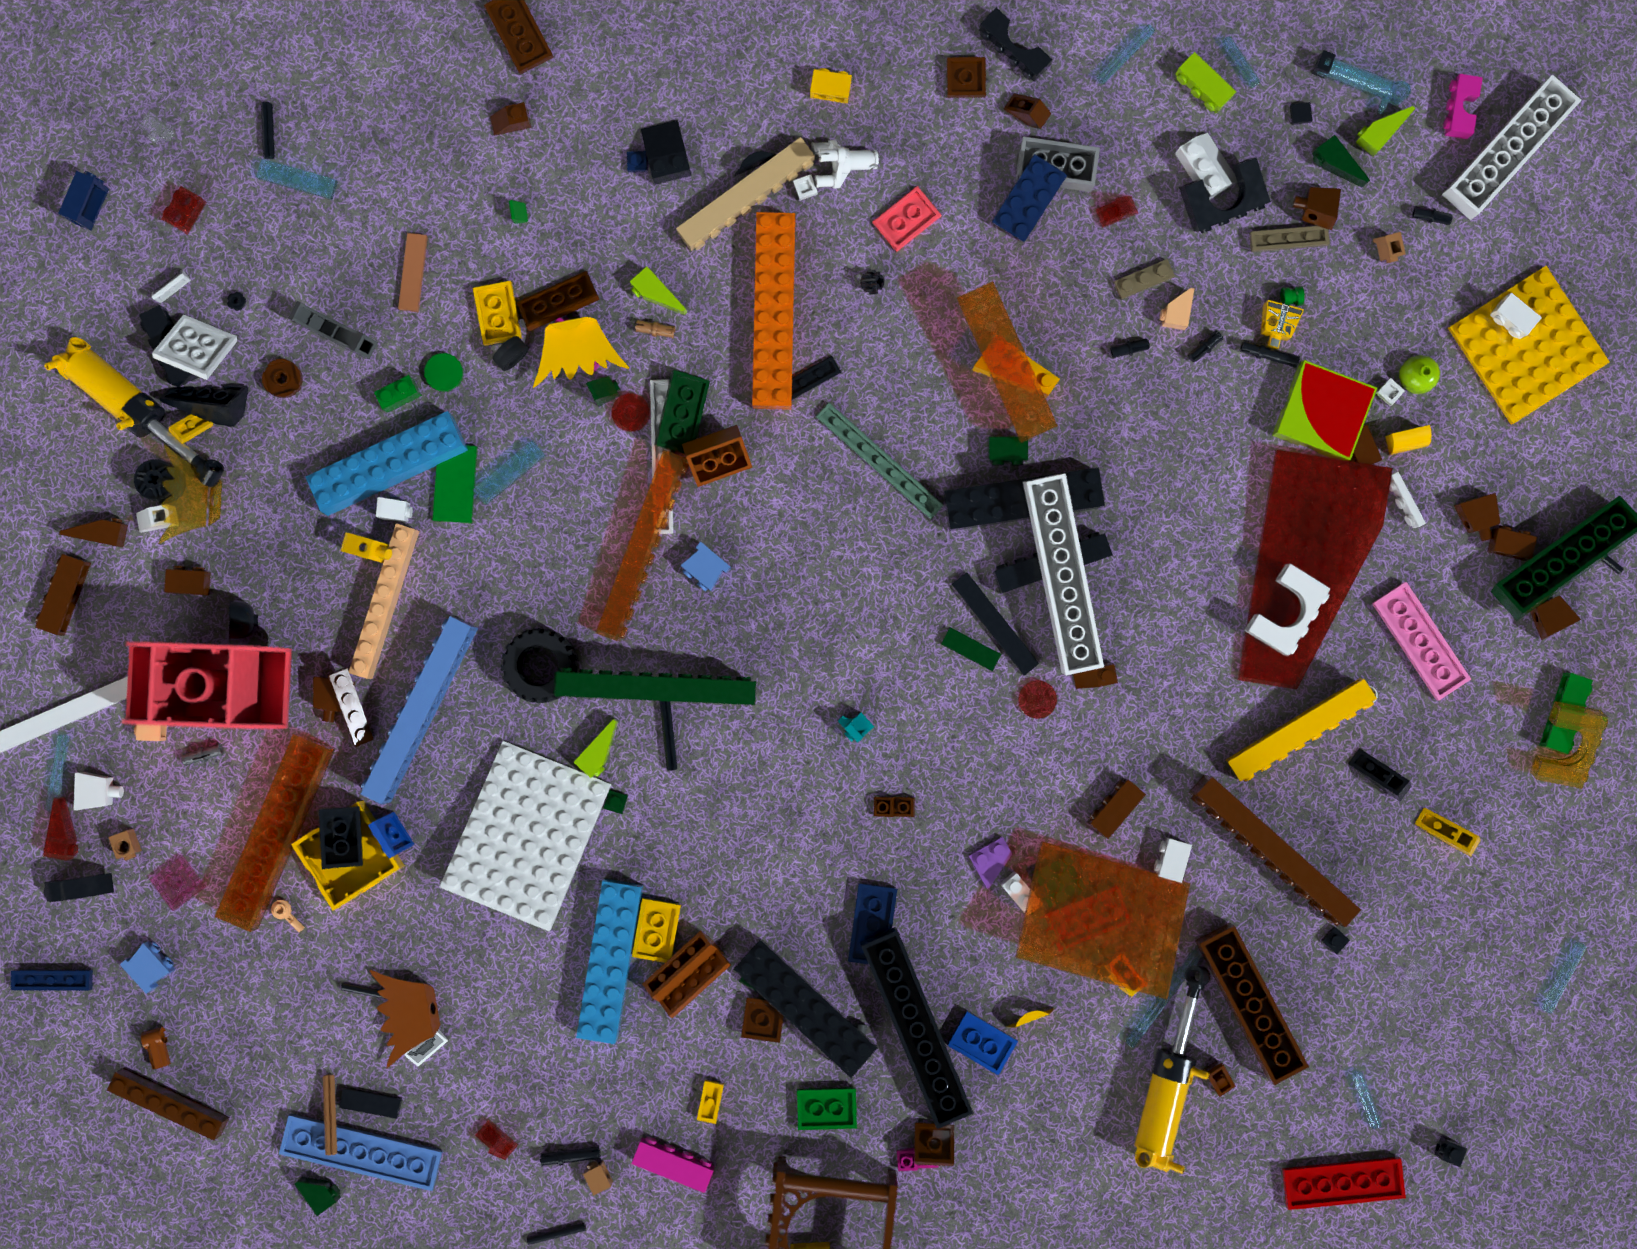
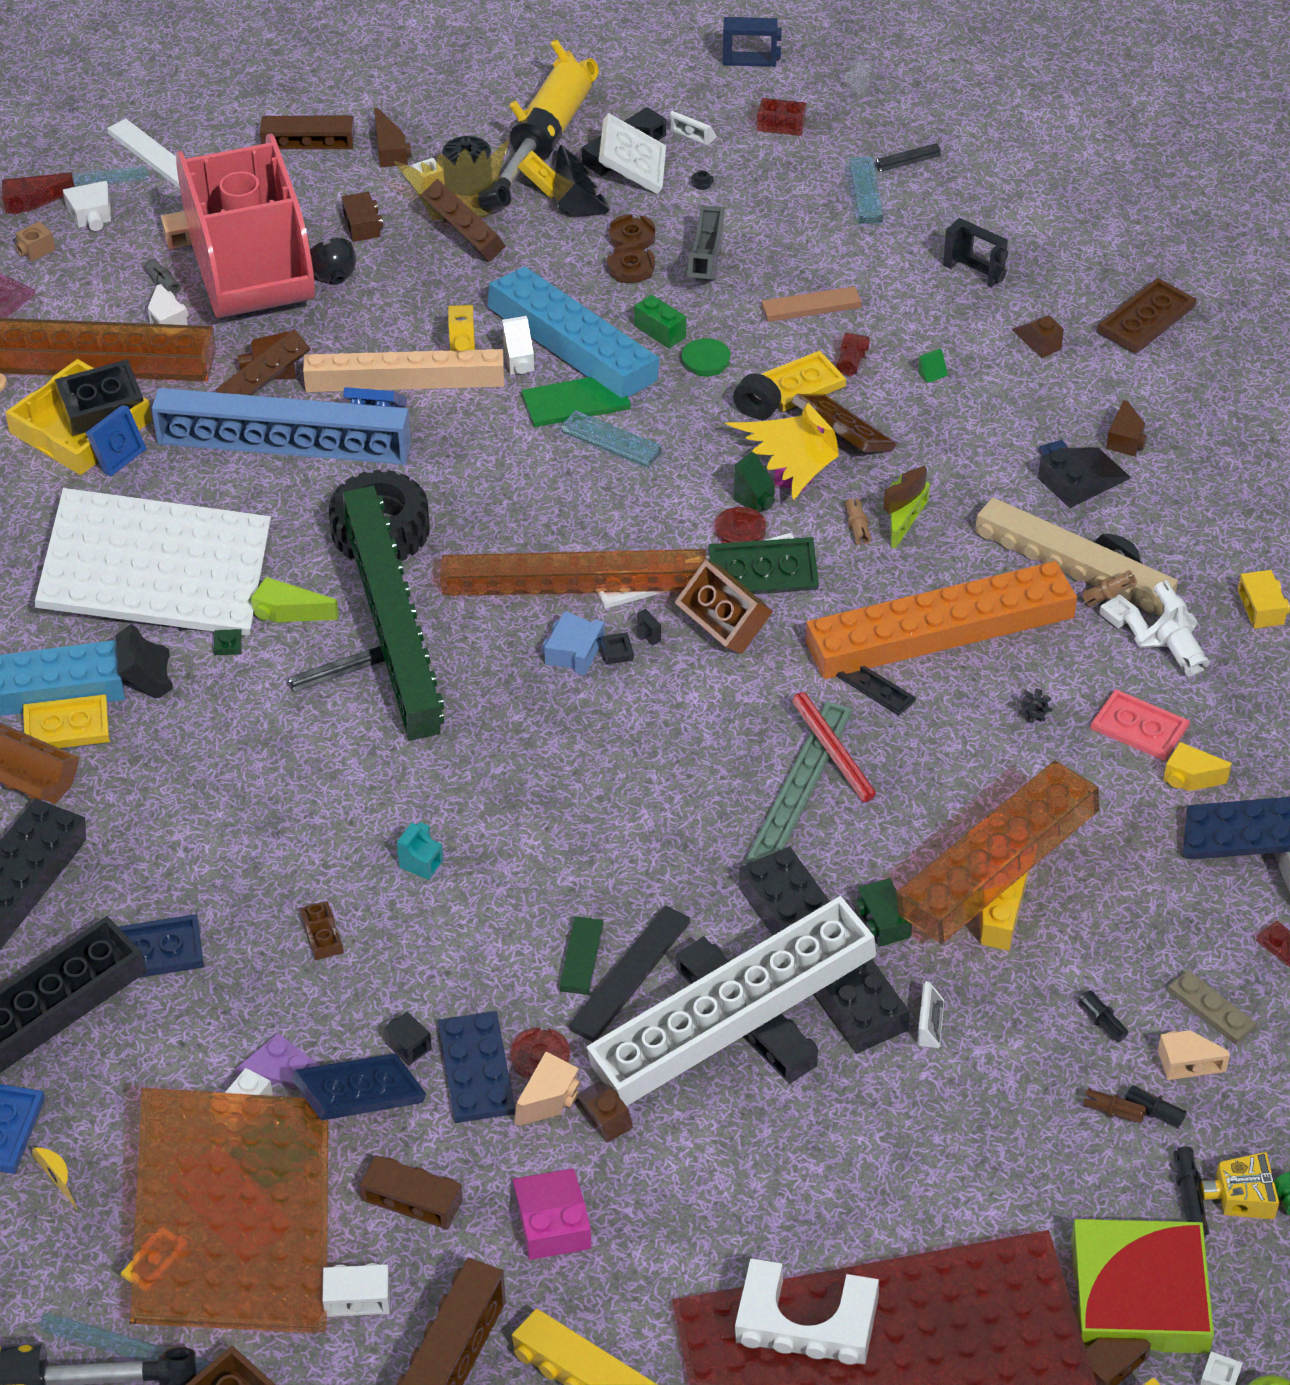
camera: 75 degrees right, 40 degrees down
none -> black brick [115,624,173,698]
none -> white slope [148,284,189,338]
none -> dark blue plate [292,1053,426,1121]
none -> blue plate [343,387,407,407]
none -> black brick [384,1012,432,1066]
none -> reddish brown arch [421,178,506,262]
none -> dark blue plate [438,1011,515,1123]
none -> dark pink slope [512,1168,591,1260]
none -> light nougat slope [514,1052,580,1126]
none -> black plate [600,632,634,664]
none -> reddish brown plate [607,244,655,283]
none -> black plate [636,609,661,646]
none -> axle [792,692,876,802]
none -> clear red piece [837,332,870,376]
none -> reddish brown slope [883,466,927,514]
none -> slope [917,981,944,1048]
none -> black window [943,218,1008,288]
none -> medium nougat pin [1083,570,1137,607]
none -> reddish brown axle [1083,1088,1146,1123]
none -> reddish brown slope [1106,400,1147,457]
none -> yellow slope [1163,742,1232,791]

